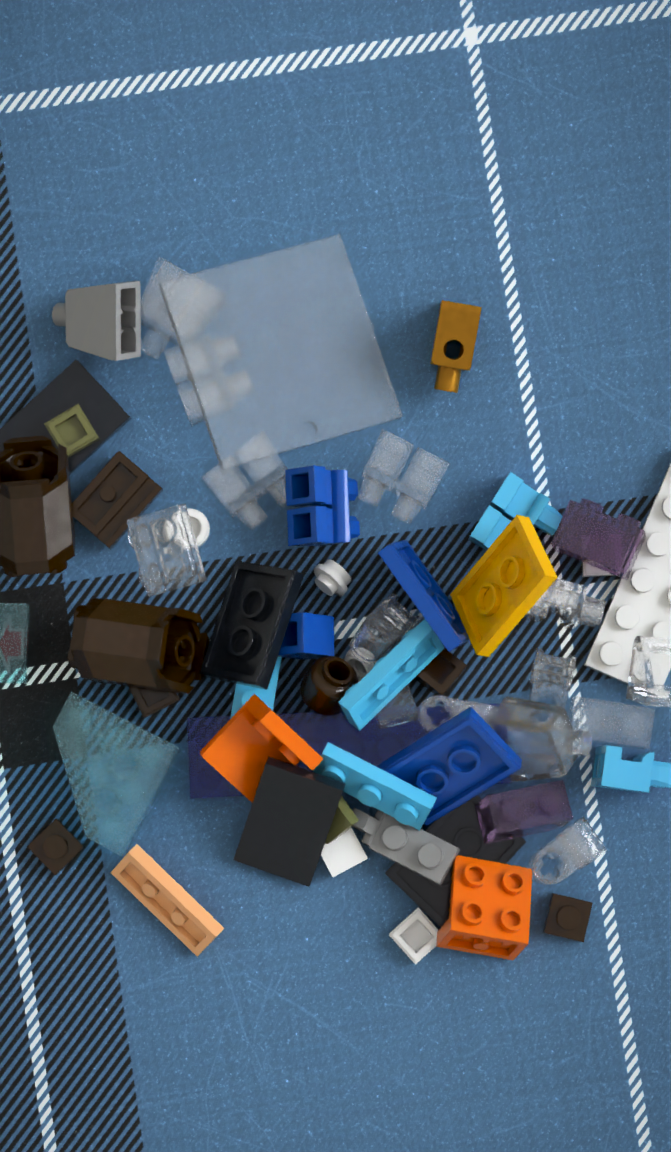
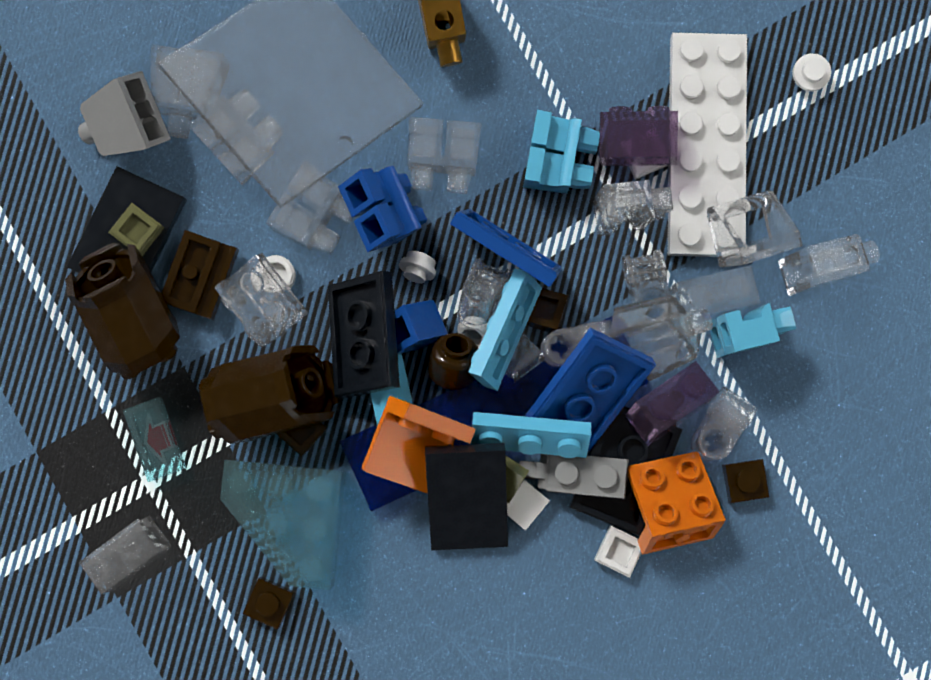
camera: 20 degrees left, 0 degrees up
light nougat plate [111,844,224,957] -> none
yellow plate [450,515,558,657] -> none

